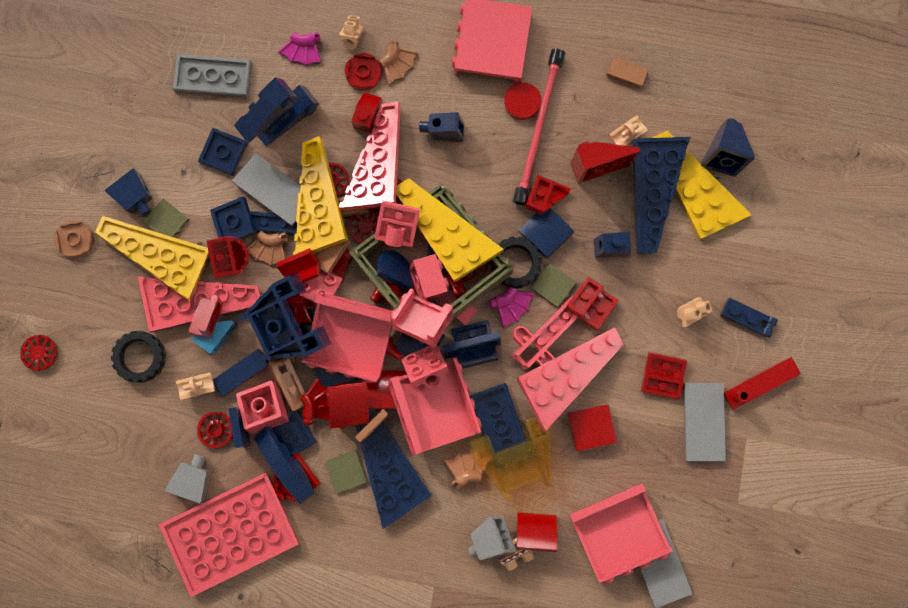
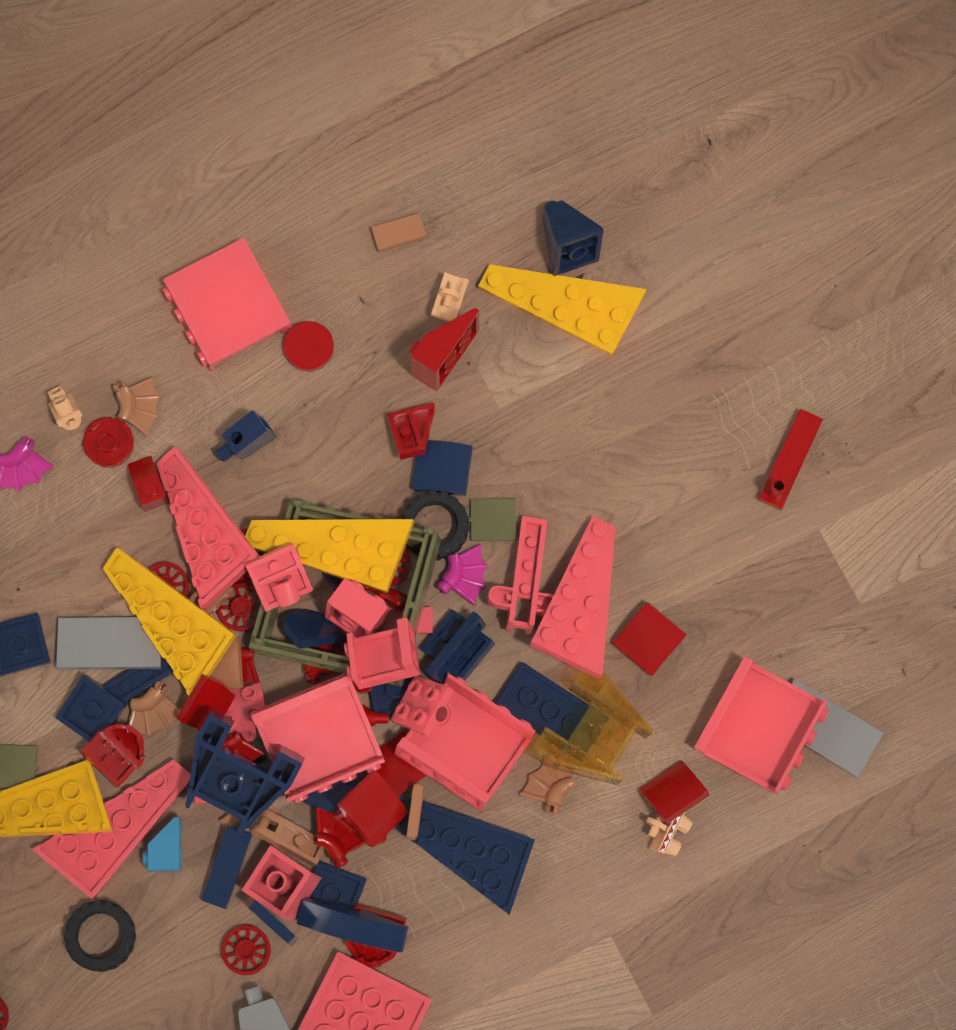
camera: 40 degrees left, 5 degrees down
light nougat hips [176,372,216,400] -> none
panel [188,294,223,339] -> none
dark blue wedge [234,77,319,146] -> none
olive piece [326,450,367,493] -> none
light grey torso [468,516,516,561] -> none
coral hose [512,49,566,206] -> none
red slope [566,277,619,332] -> none
dark blue torso [593,232,631,258] -> none
dark blue wing [632,137,691,253] -> none
red slope [641,351,687,400] -> none
light nougat hips [677,297,712,327] -> none
light grey tile [683,383,726,461] -> none
dark blue plate [720,297,778,338] -> none

